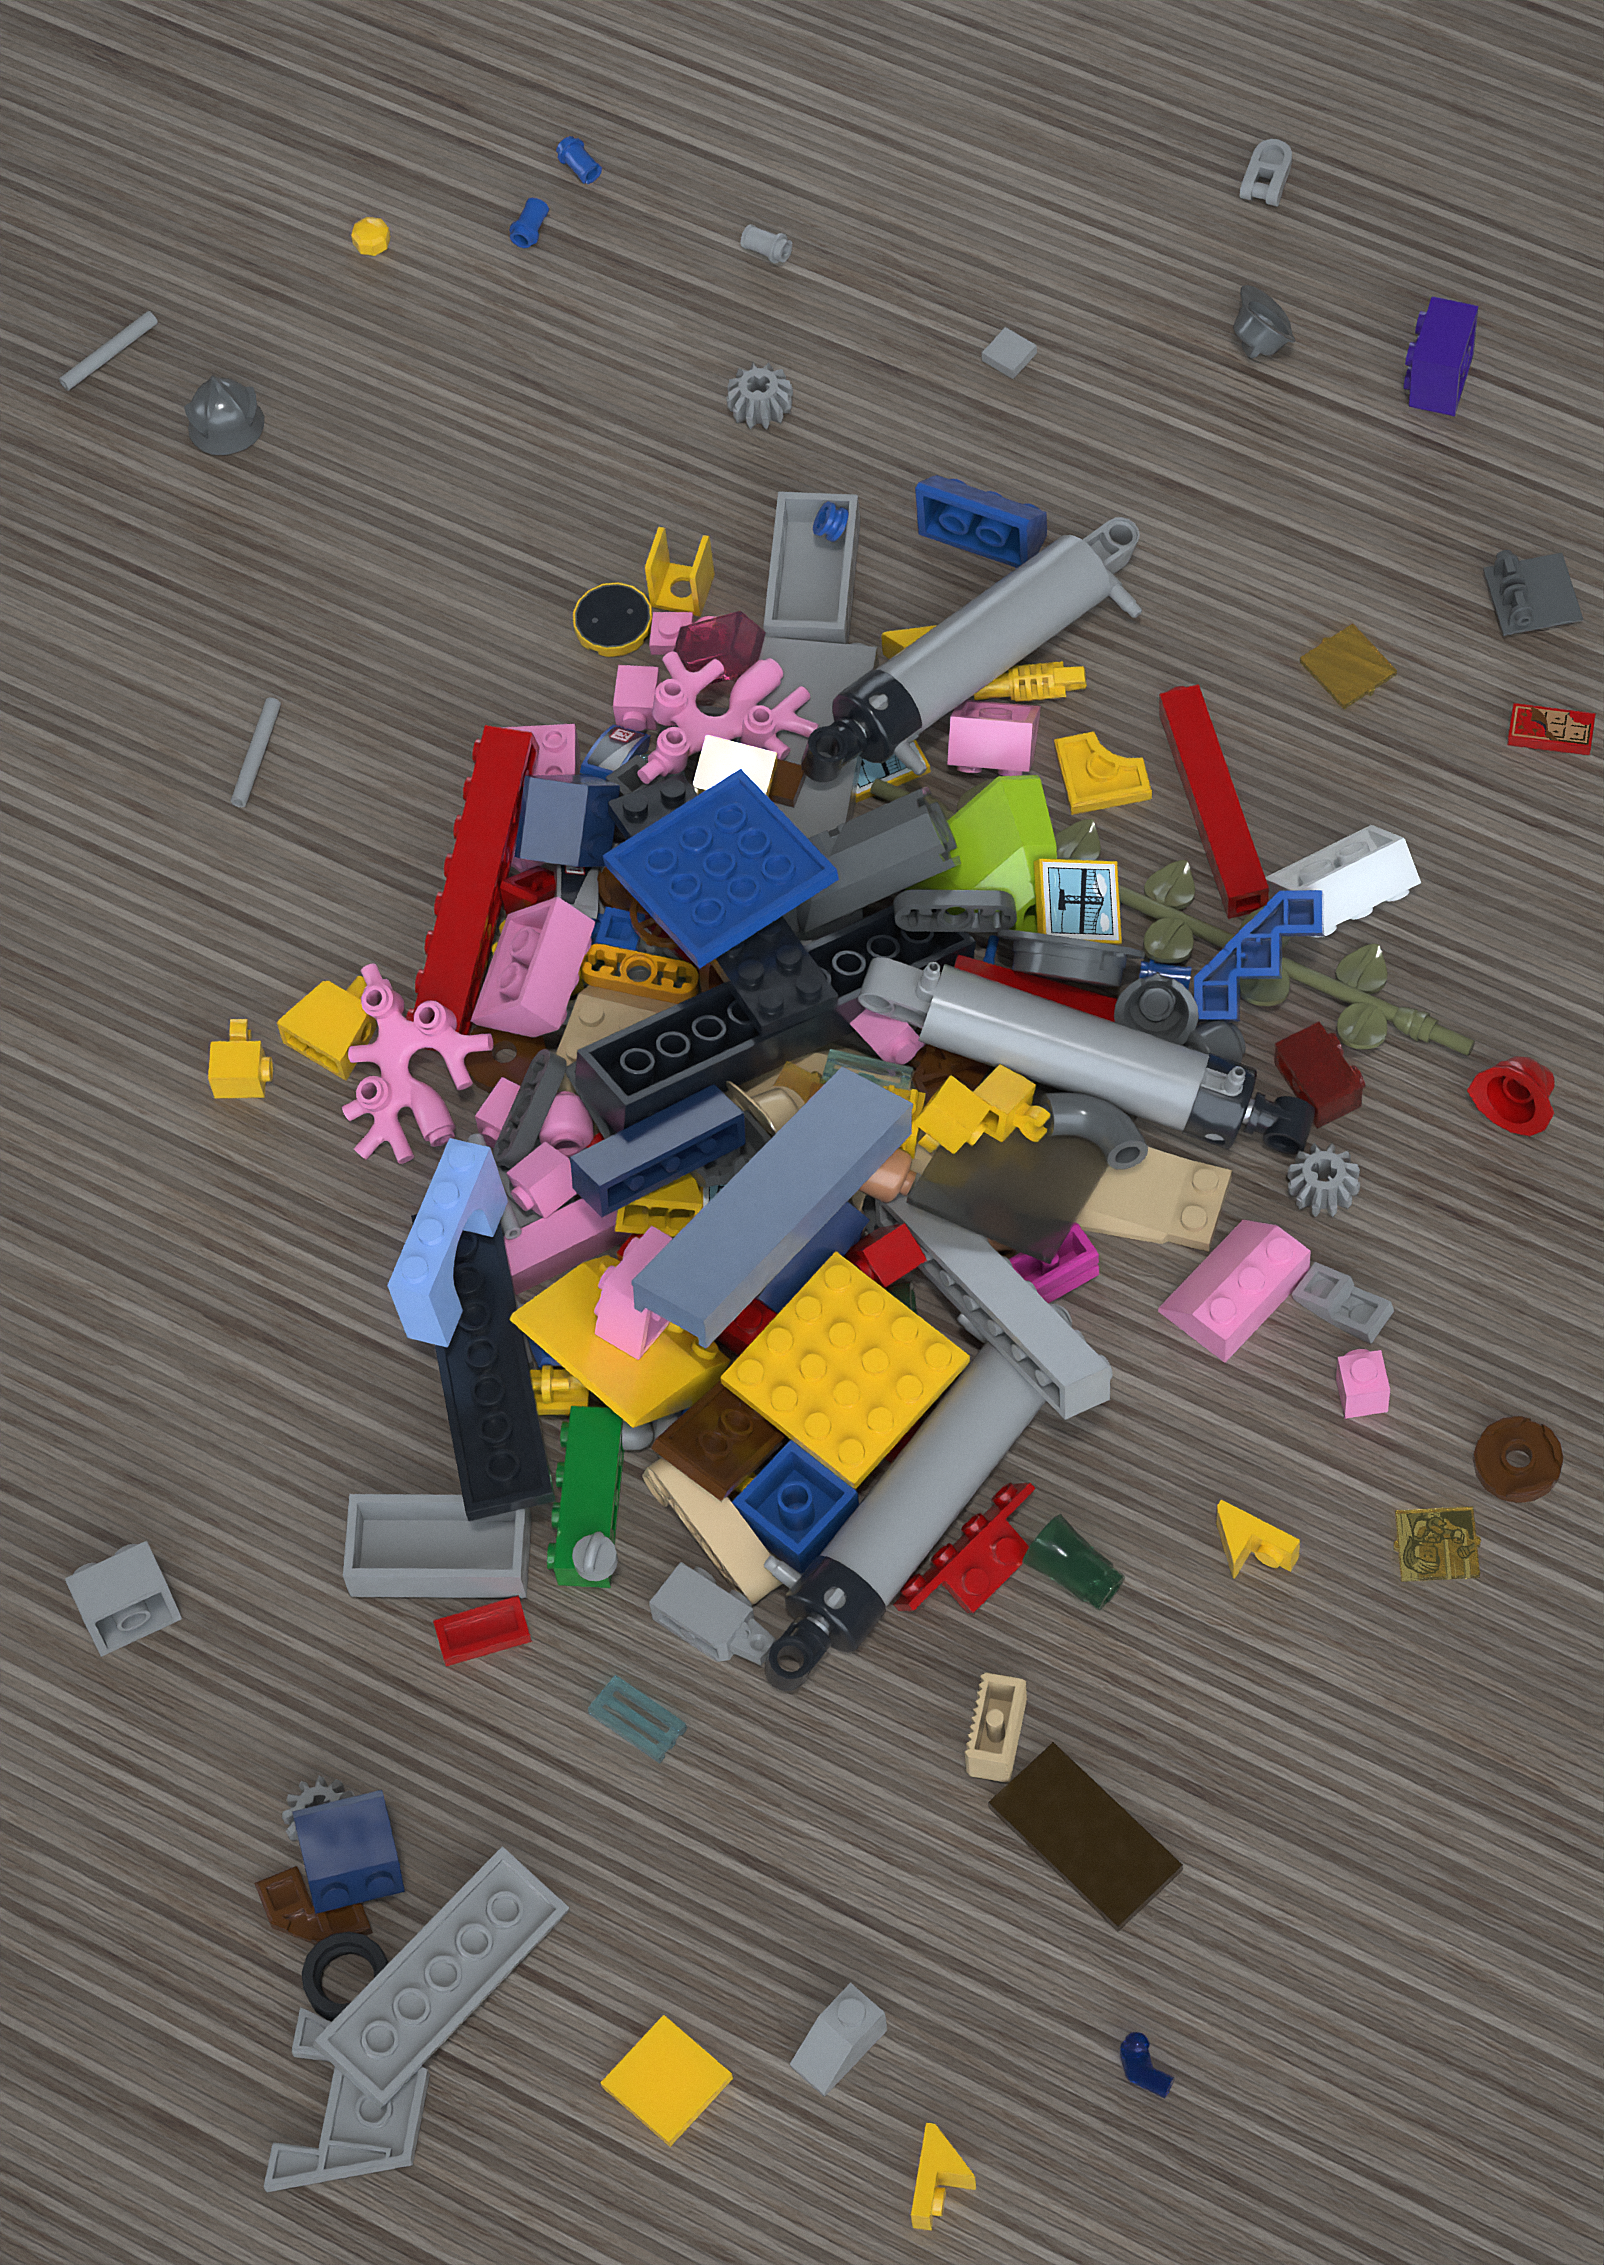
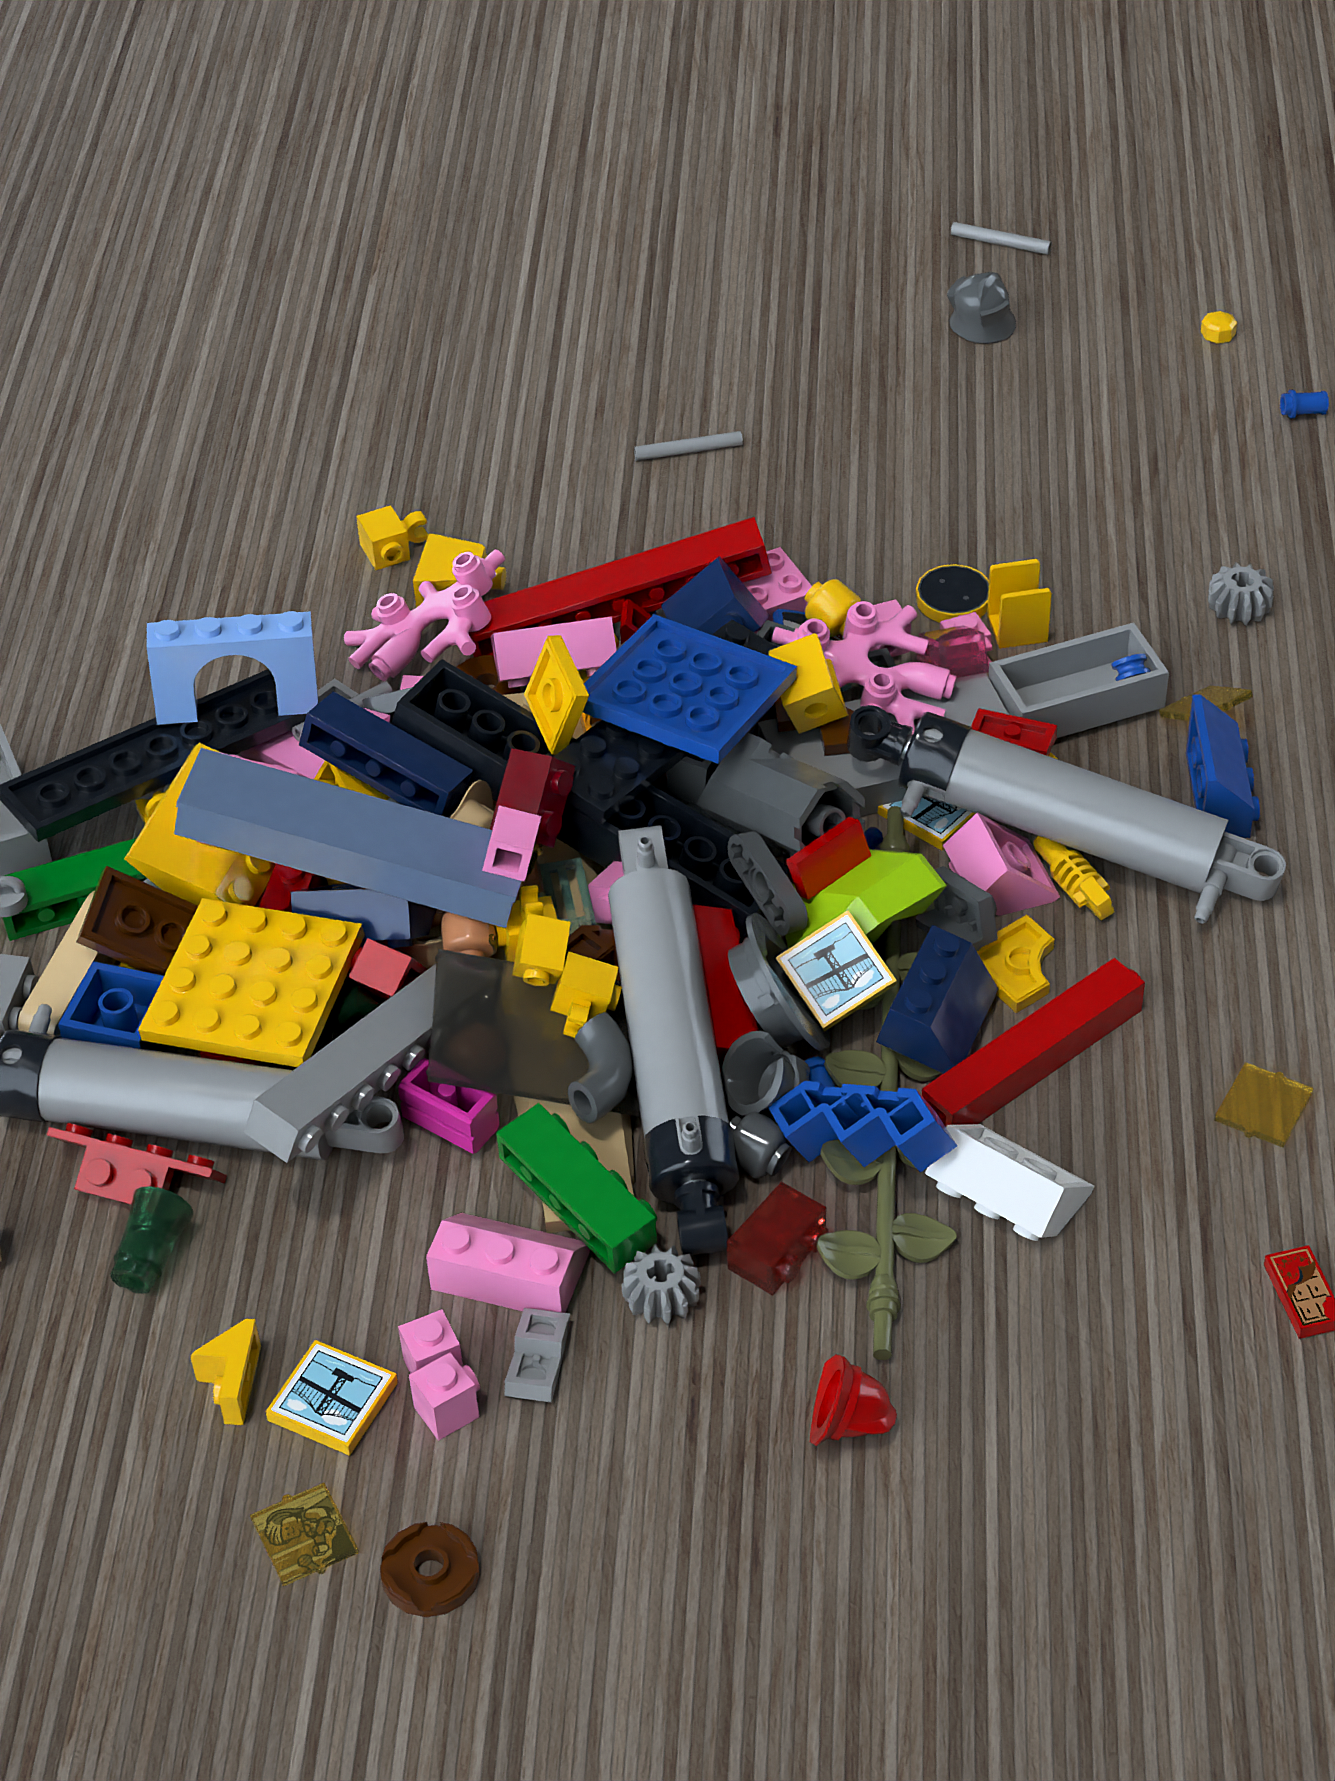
camera: 60 degrees right, 15 degrees down
none -> tile [266,1340,398,1456]
none -> bright pink brick [398,1310,463,1374]
none -> bright pink brick [482,806,541,882]
none -> dark red brick [490,748,576,848]
none -> green brick [496,1103,657,1274]
none -> yellow plate [524,635,589,754]
none -> red tile [786,817,871,900]
none -> yellow head [804,579,861,637]
none -> dark blue slope [876,925,998,1074]
none -> dark grey bracket [915,866,998,951]
none -> red plate [971,708,1057,756]
none -> clear yellow piece [1159,685,1253,721]

